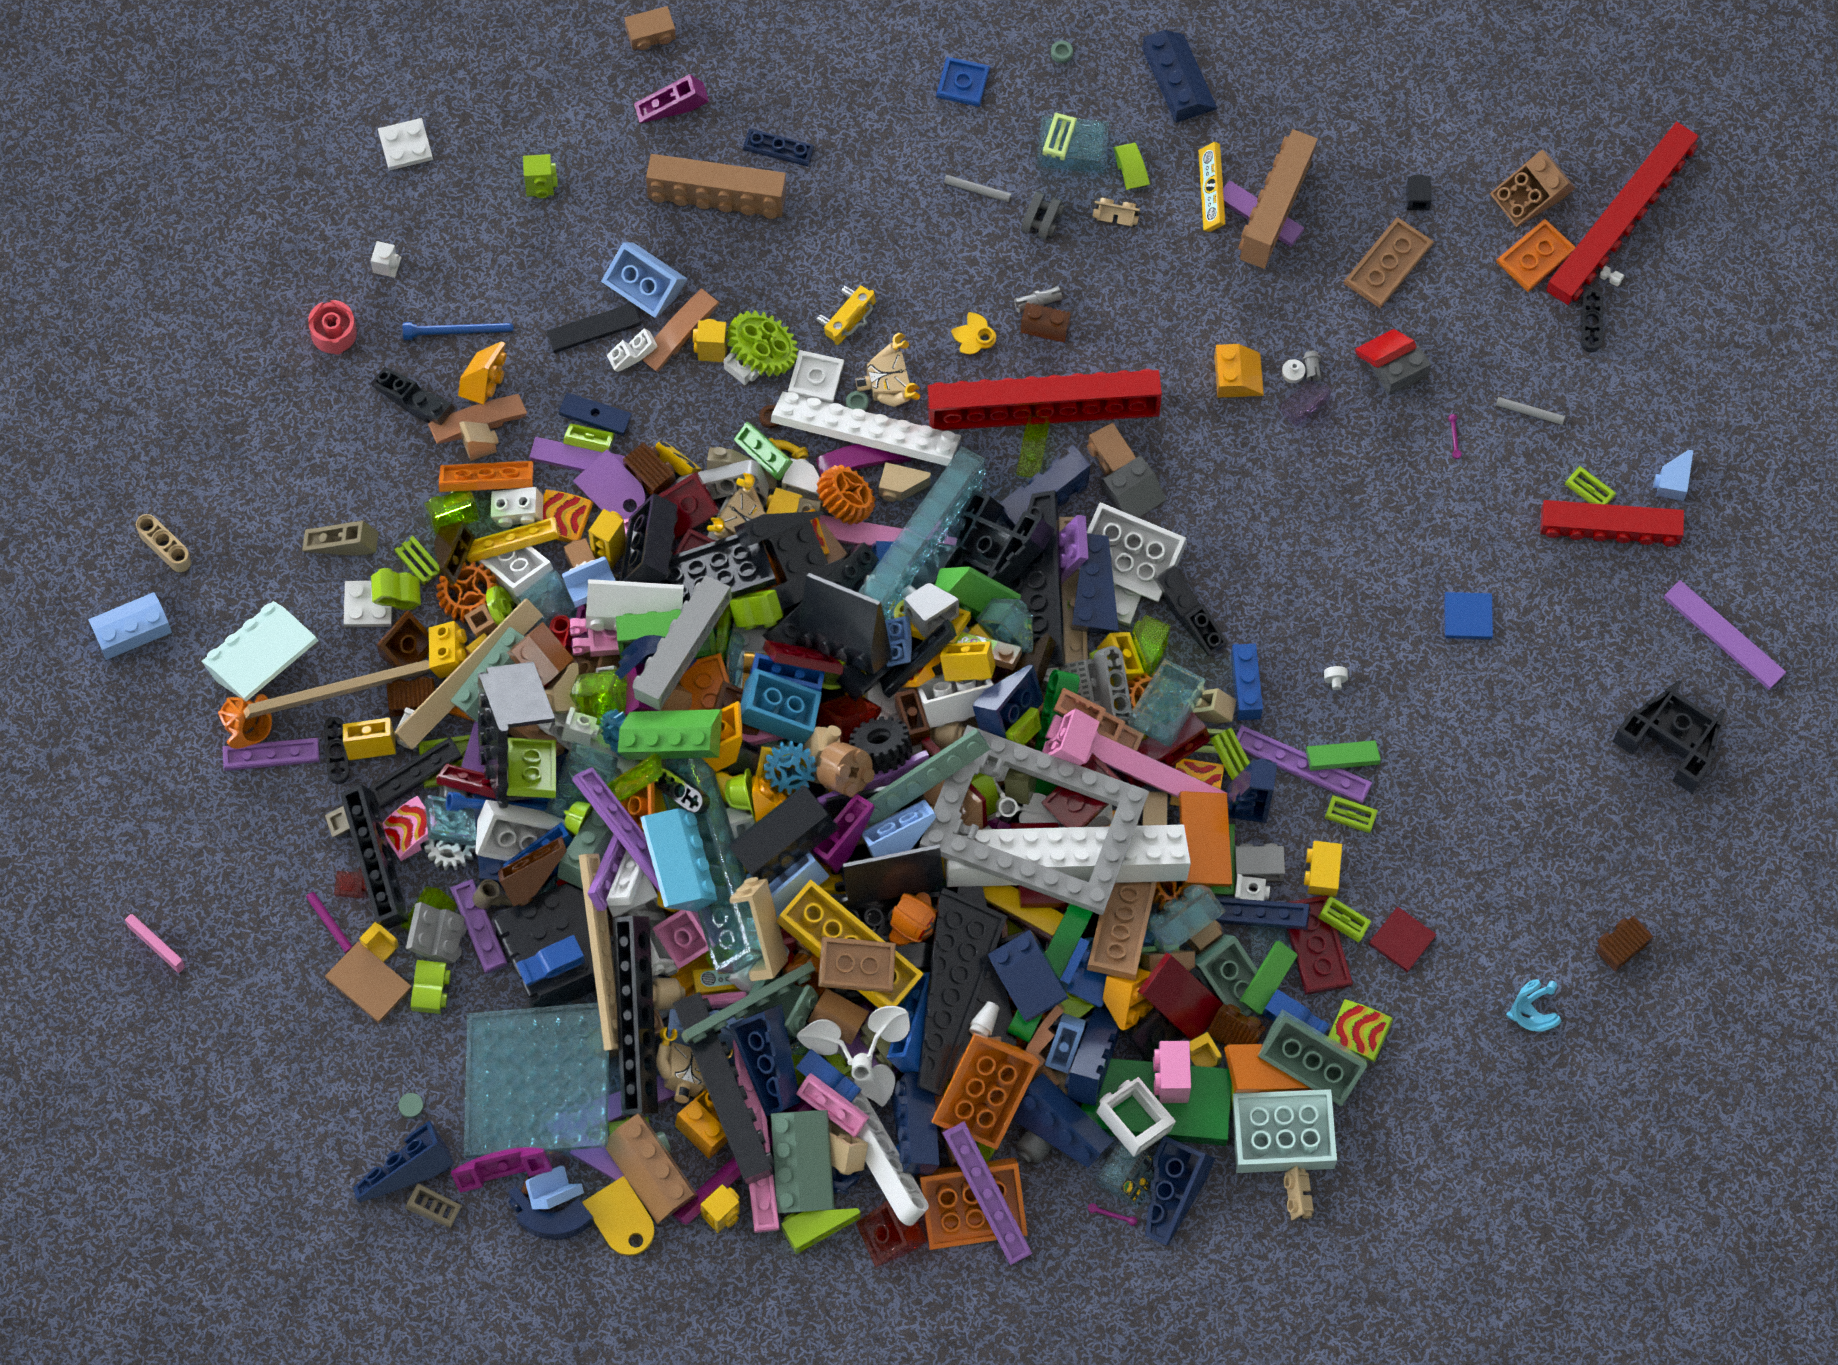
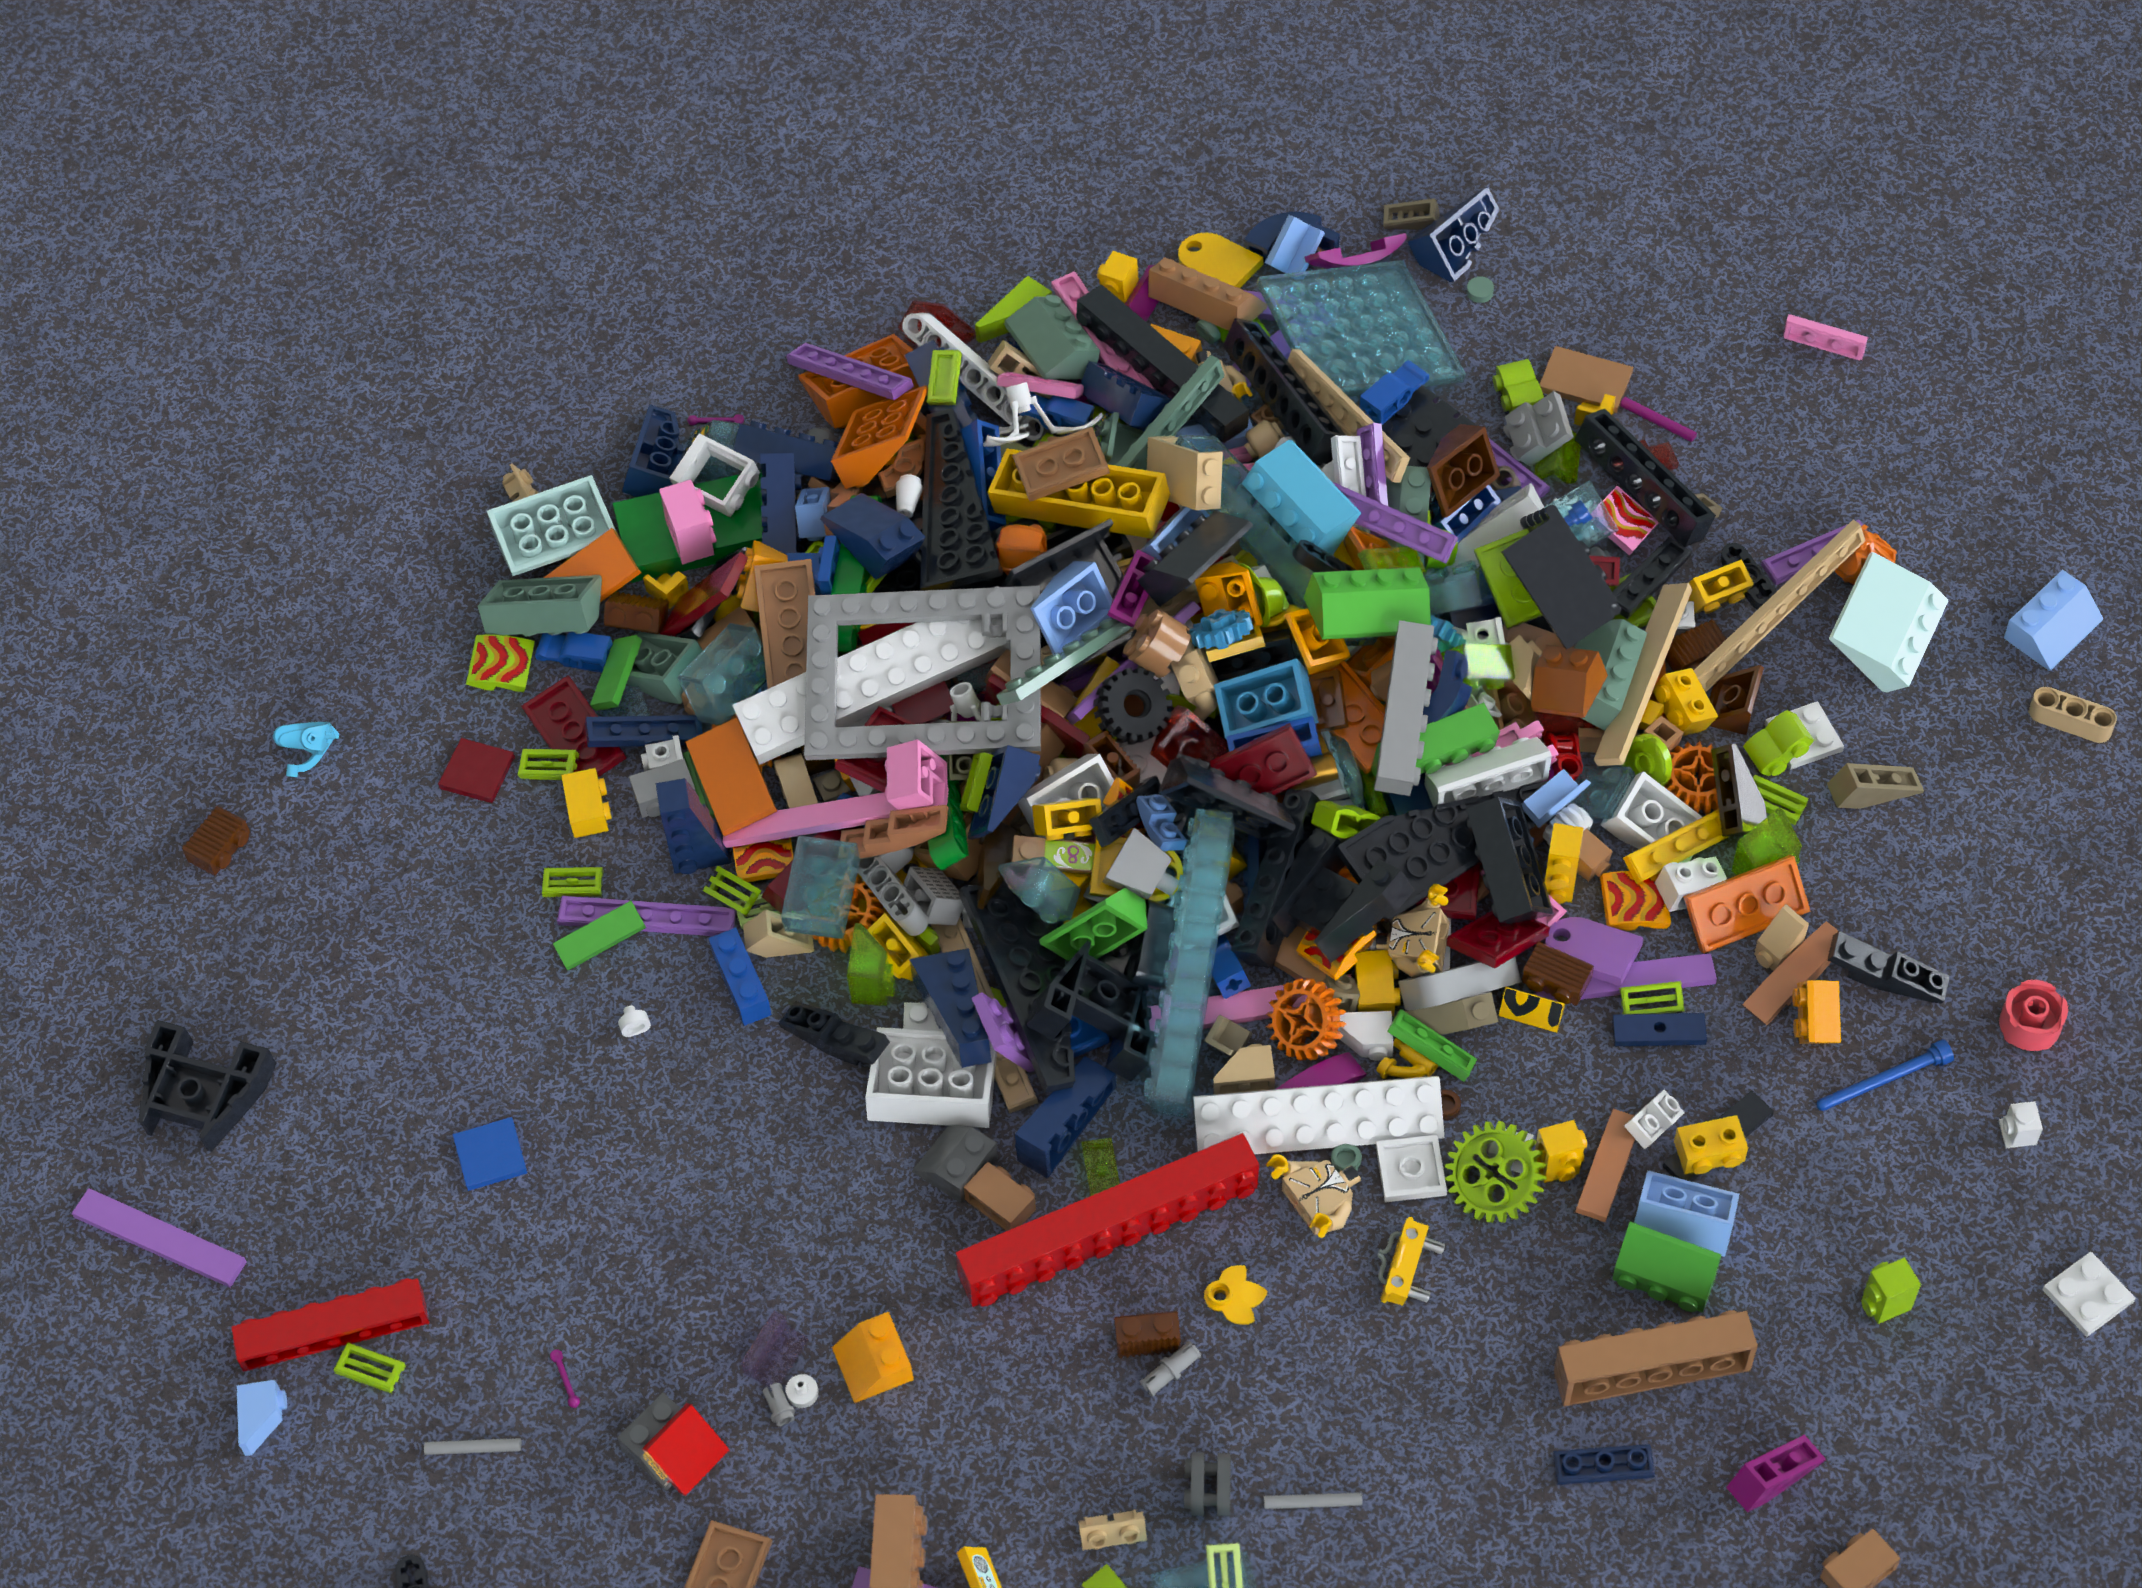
camera: 165 degrees right, 10 degrees down
none -> lime tile [927,350,962,405]
none -> dark tan panel [1204,1015,1253,1057]
none -> bright green slope [1612,1222,1722,1312]
none -> yellow brick [1674,1115,1748,1174]

